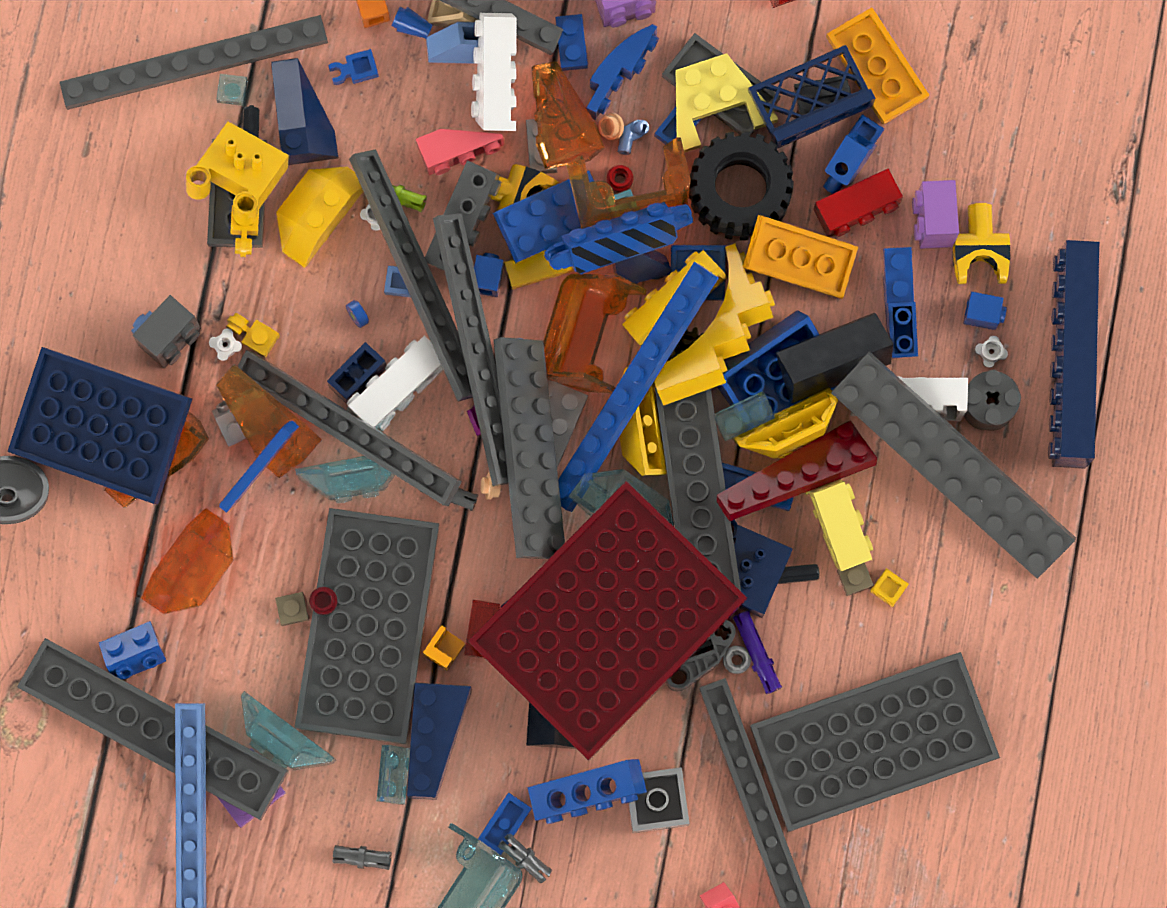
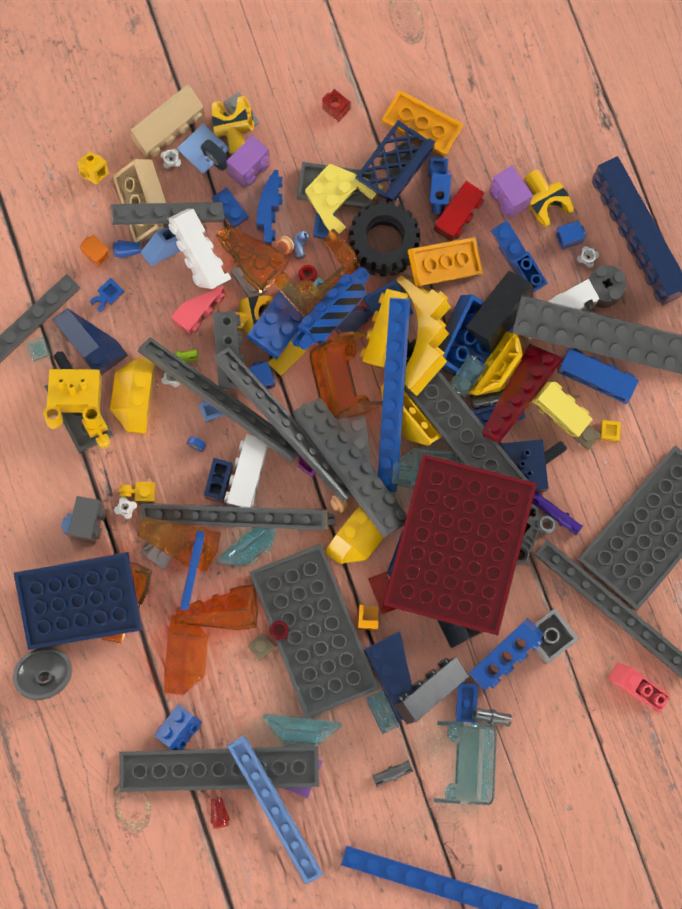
camera: 35 degrees left, 0 degrees up
none -> clear orange wedge [175,584,258,630]
none -> clear red cone [211,797,230,829]
none -> yellow wedge [325,505,384,564]
none -> brick [394,657,469,724]
none -> dark grey pin [471,391,504,409]
none -> blue brick [557,348,639,404]

